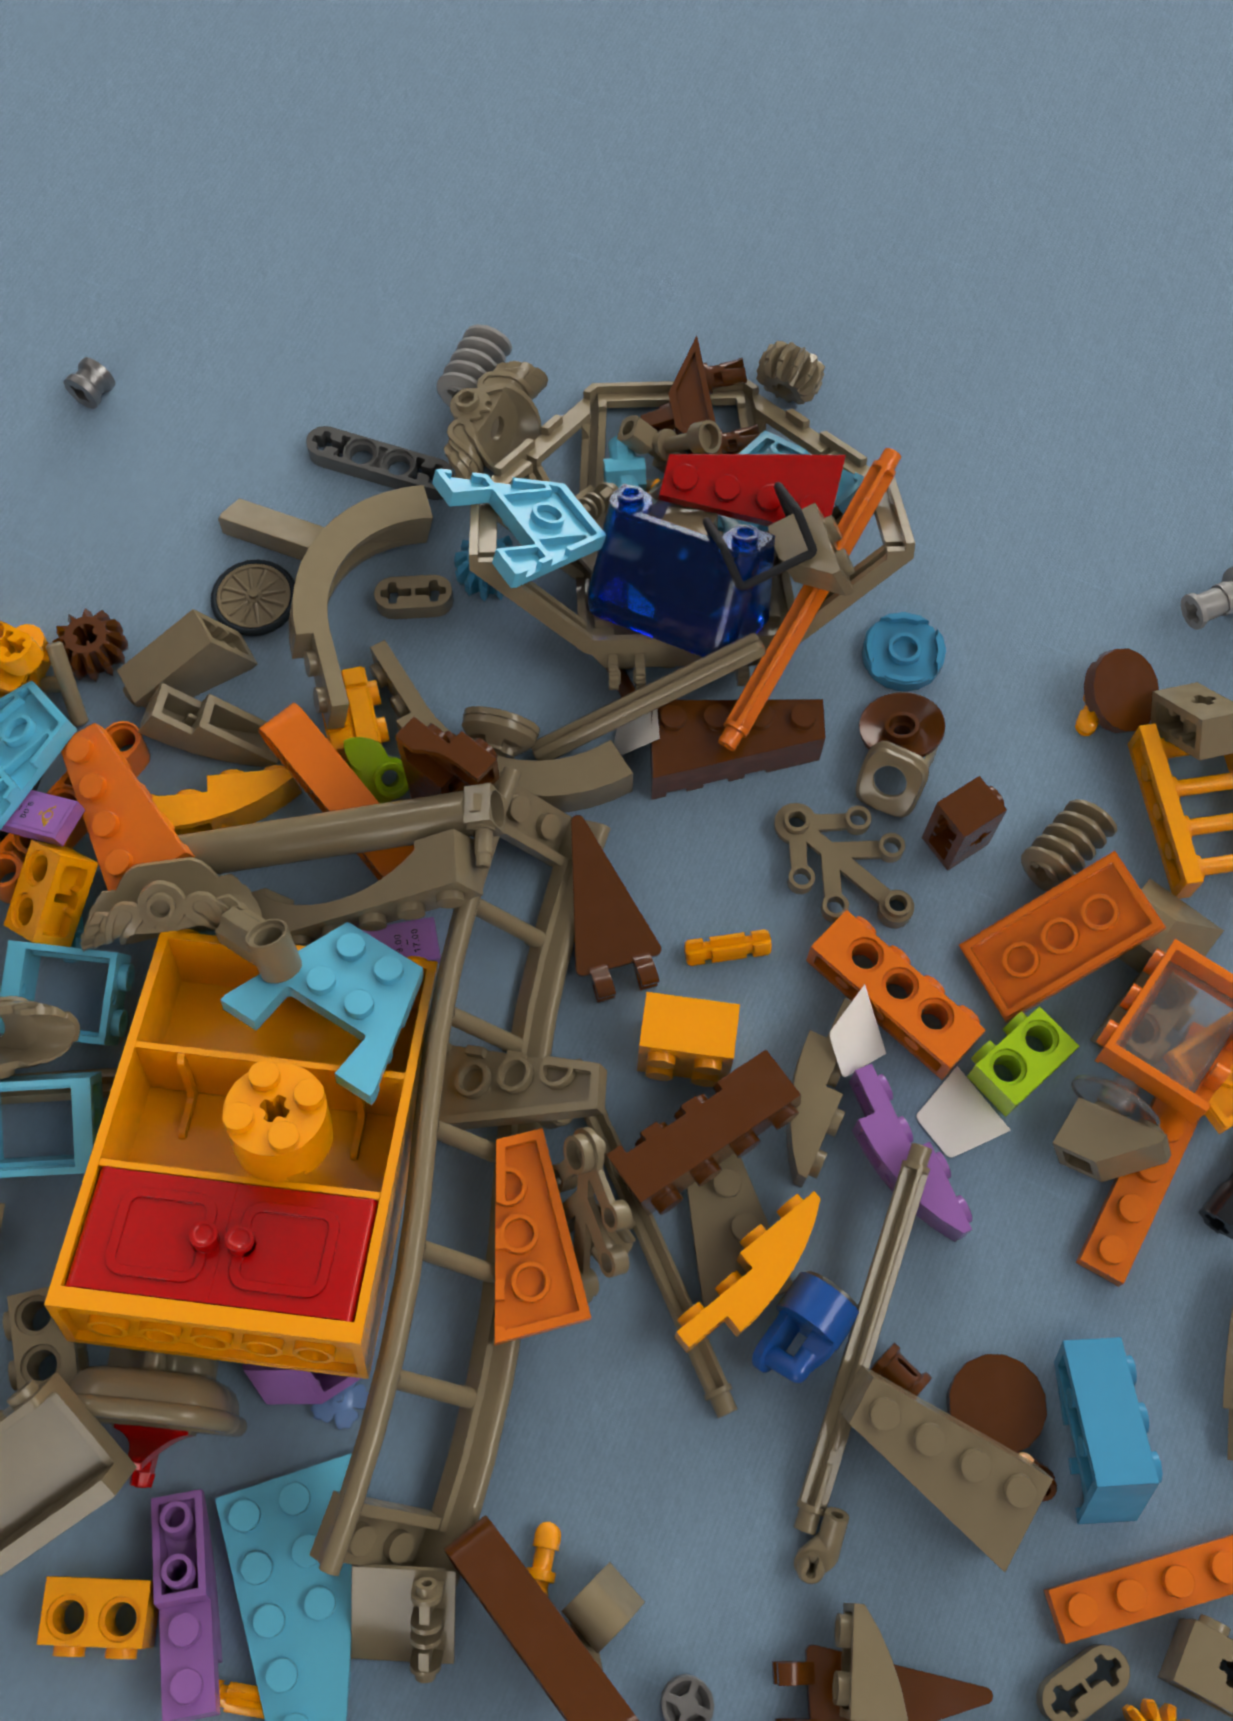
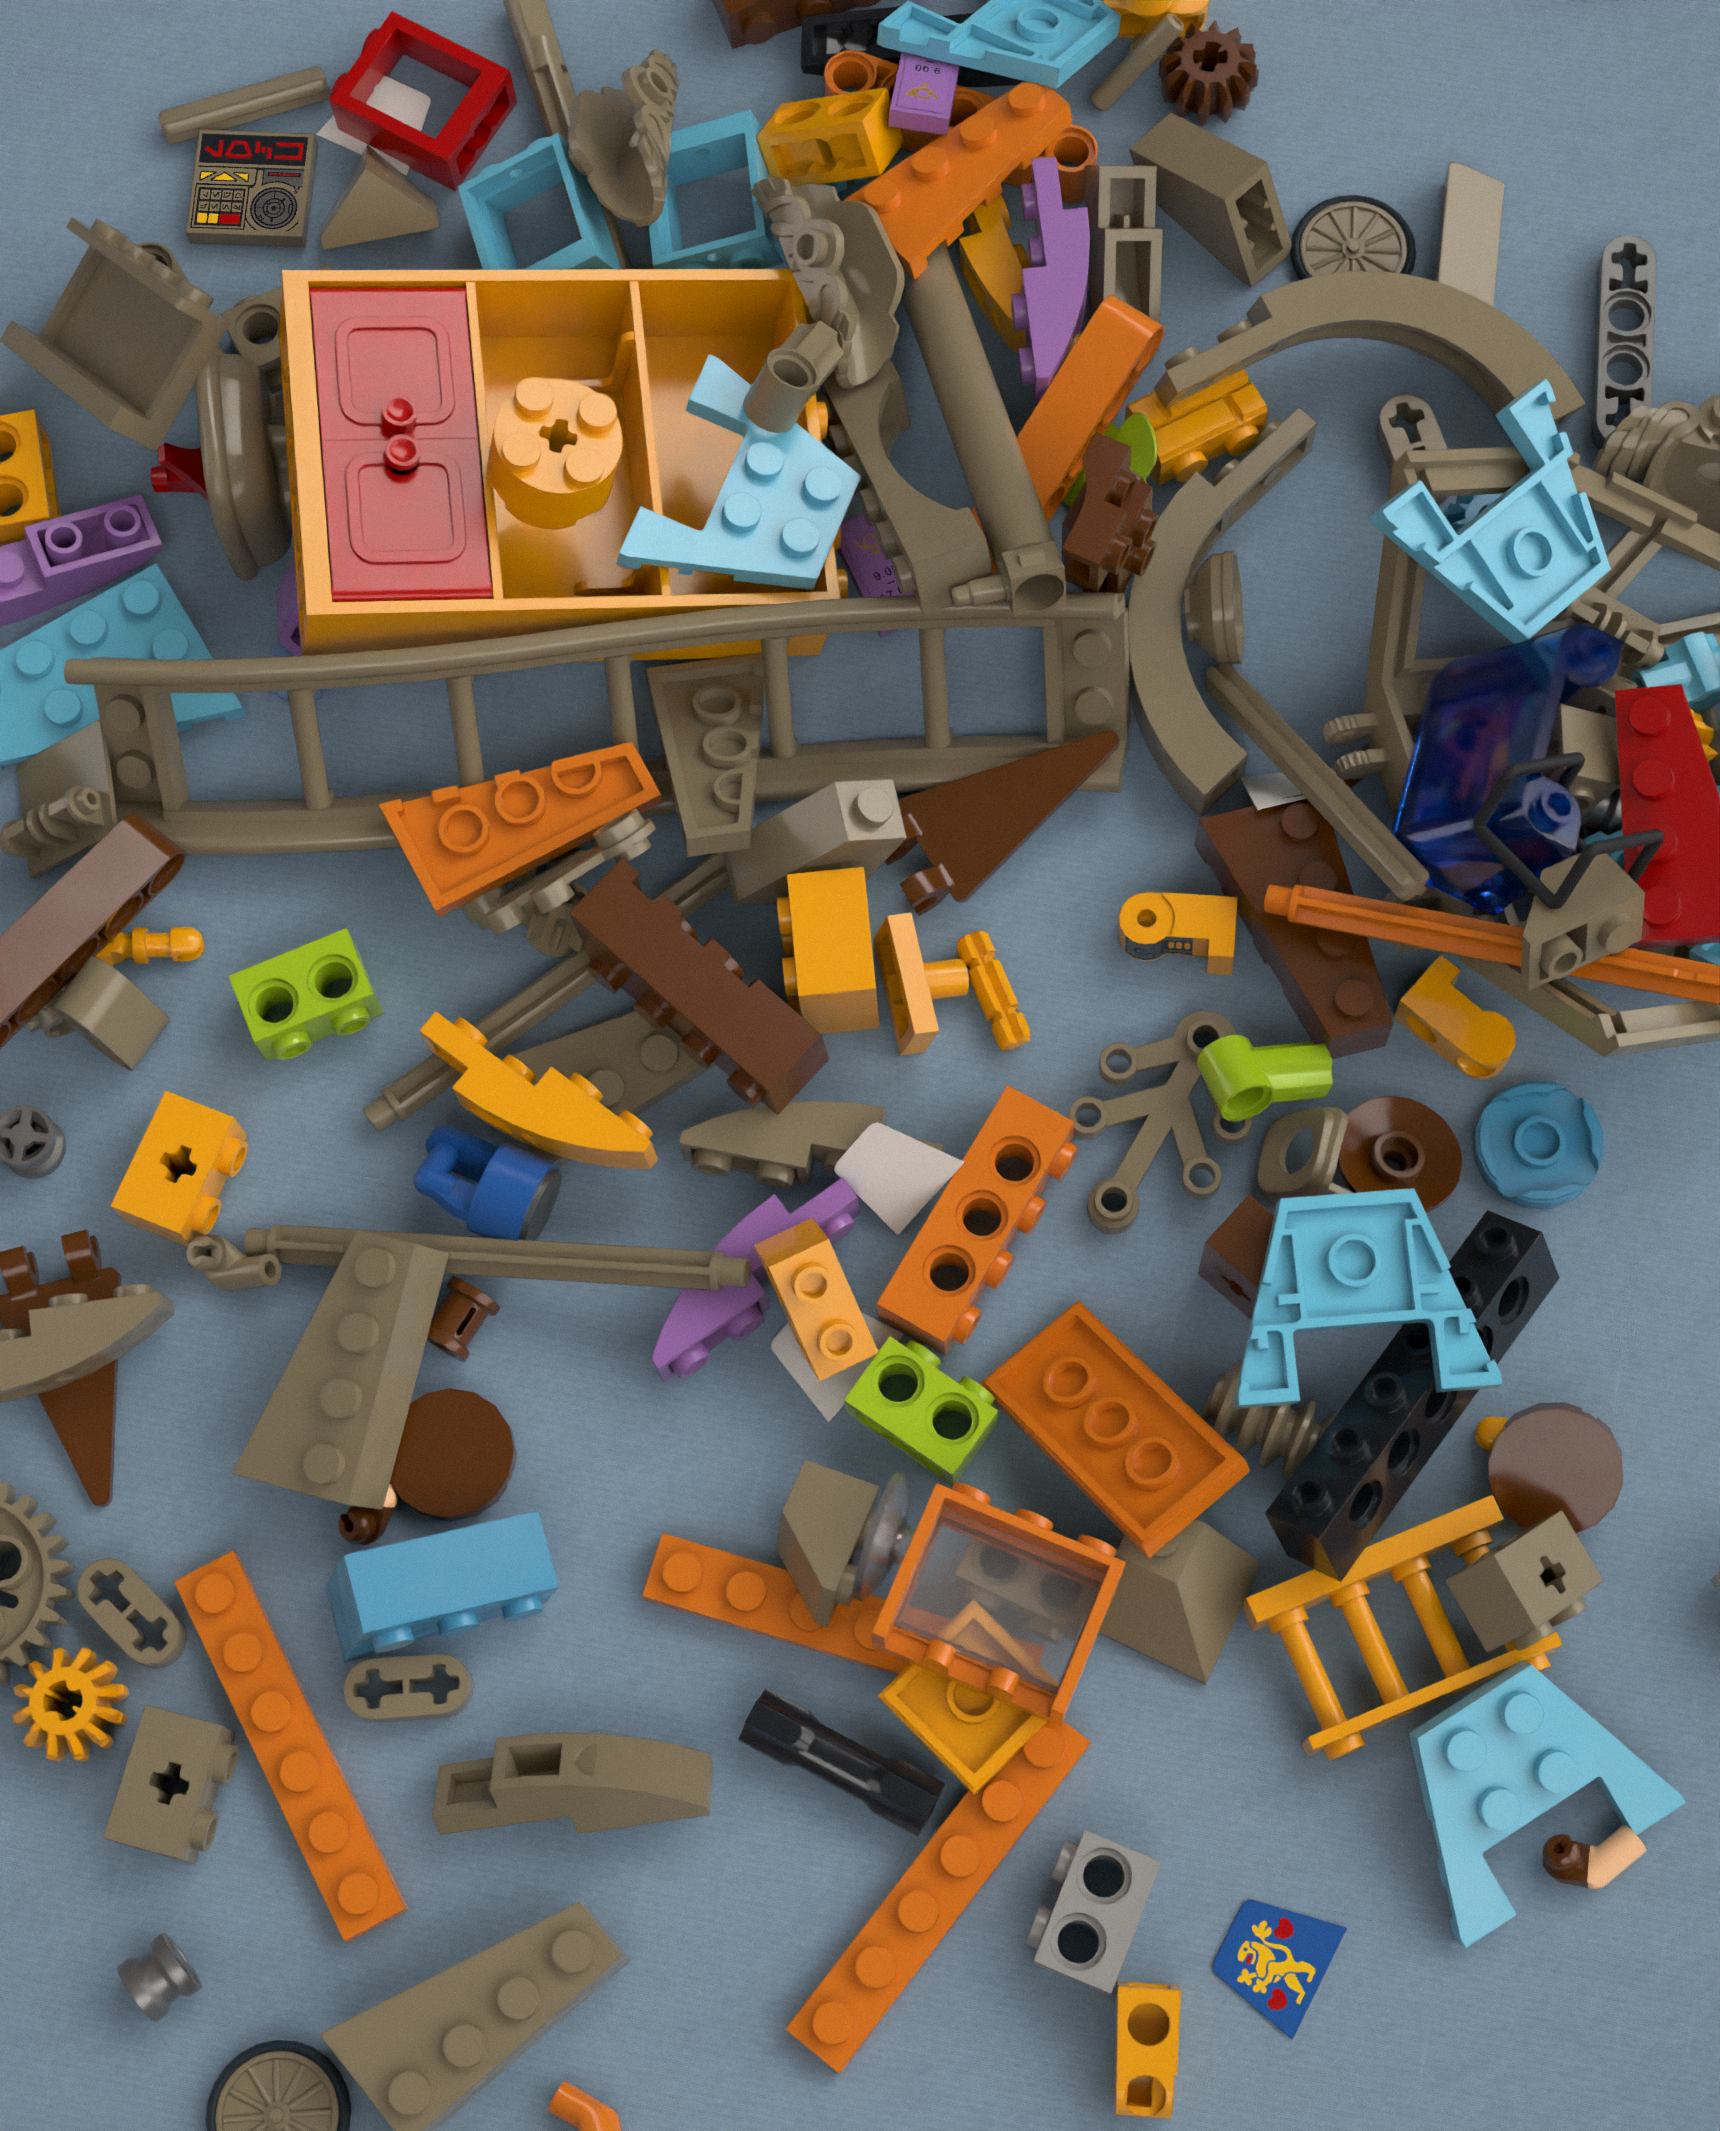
camera: 85 degrees right, 5 degrees up
none -> light orange brick [110,1091,248,1247]
none -> lime brick [228,928,384,1061]
none -> dark tan beam [343,1654,474,1723]
none -> dark tan slope [723,779,907,906]
none -> light orange brick [754,1217,879,1381]
none -> light orange tile [873,913,969,1056]
none -> medium lavender slope [1011,156,1090,407]
none -> light orange leg [1119,892,1238,975]
none -> lime piece [1196,1035,1333,1121]
none -> medium azure wing [1234,1188,1502,1409]
none -> black brick [1265,1210,1560,1582]
none -> light orange leg [1394,955,1516,1080]

